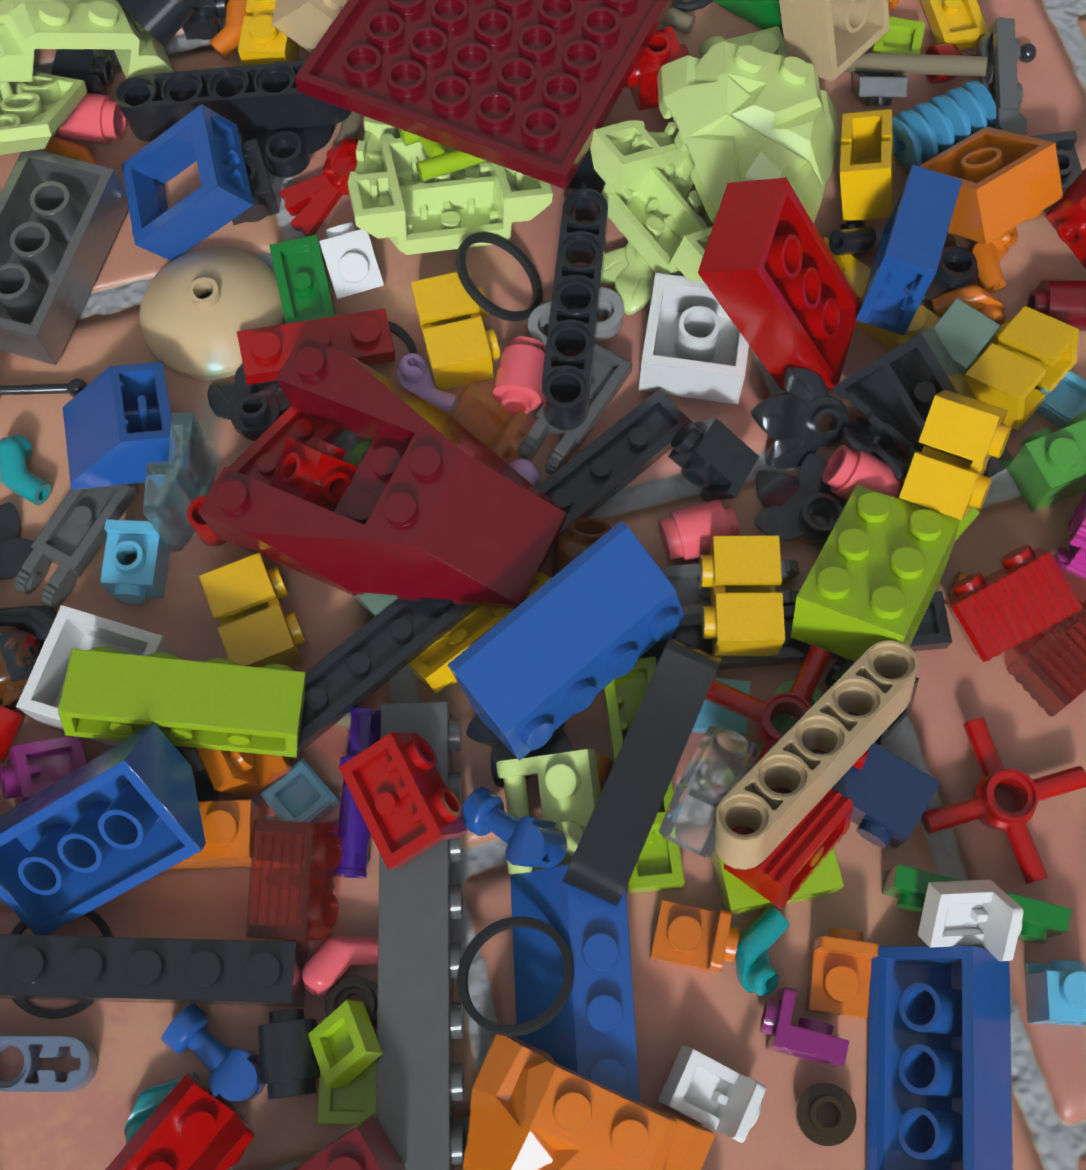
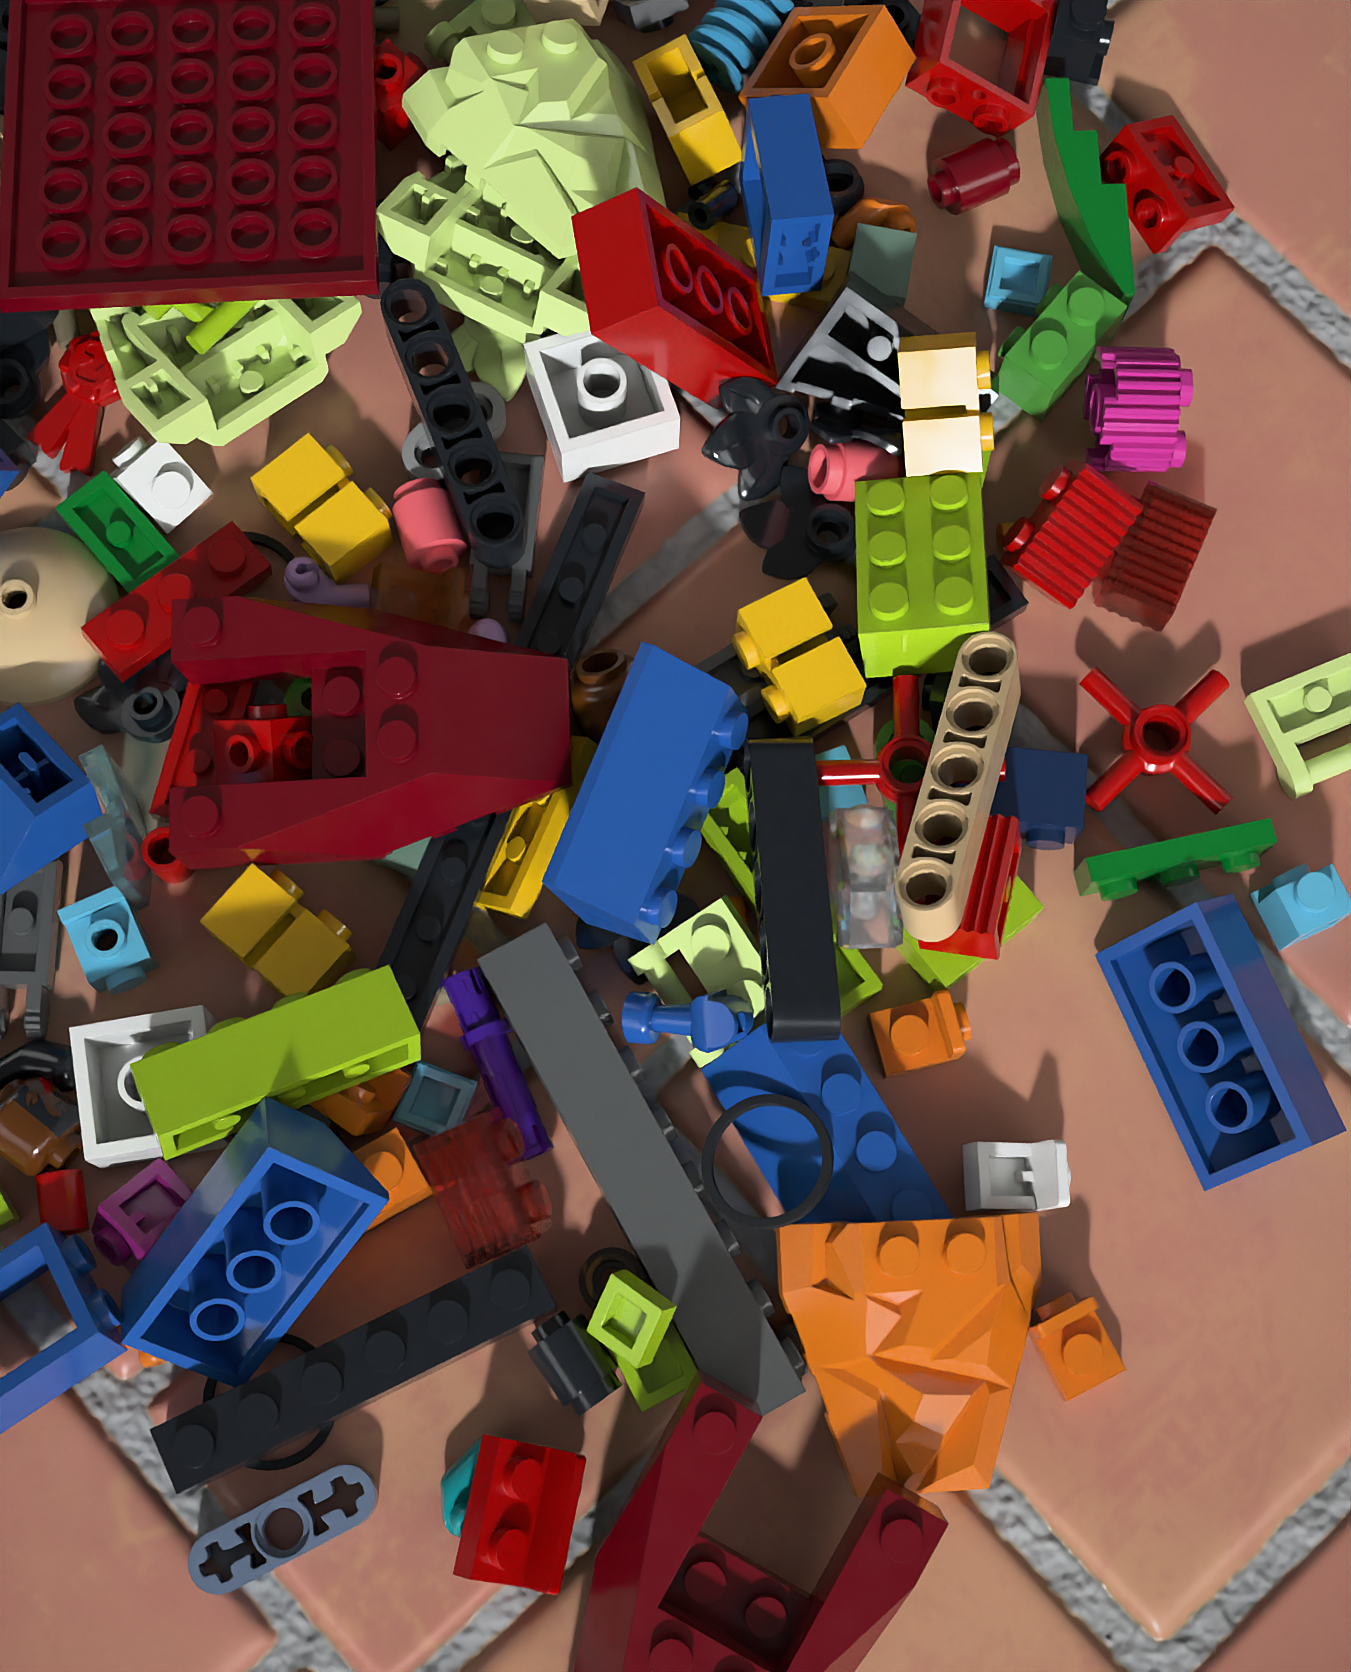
camera: 35 degrees left, 5 degrees up
blue leg [161,1003,266,1101] -> none
coral arm [302,936,378,996] -> none
red bracket [338,732,467,870] -> none
black piece [455,232,542,322] -> none
coral brick [658,499,740,562] -> none
black brick [668,418,760,502] -> none
teal arm [736,907,789,996] -> none
magenta bracket [760,986,849,1067] -> none
dark brown plate [796,1083,857,1146] -> none
orange bracket [805,928,879,1020] -> none
white bracket [918,880,1023,961] -> none
yellow piece [963,306,1079,431] -> none
orange arm [971,227,1018,294] -> none

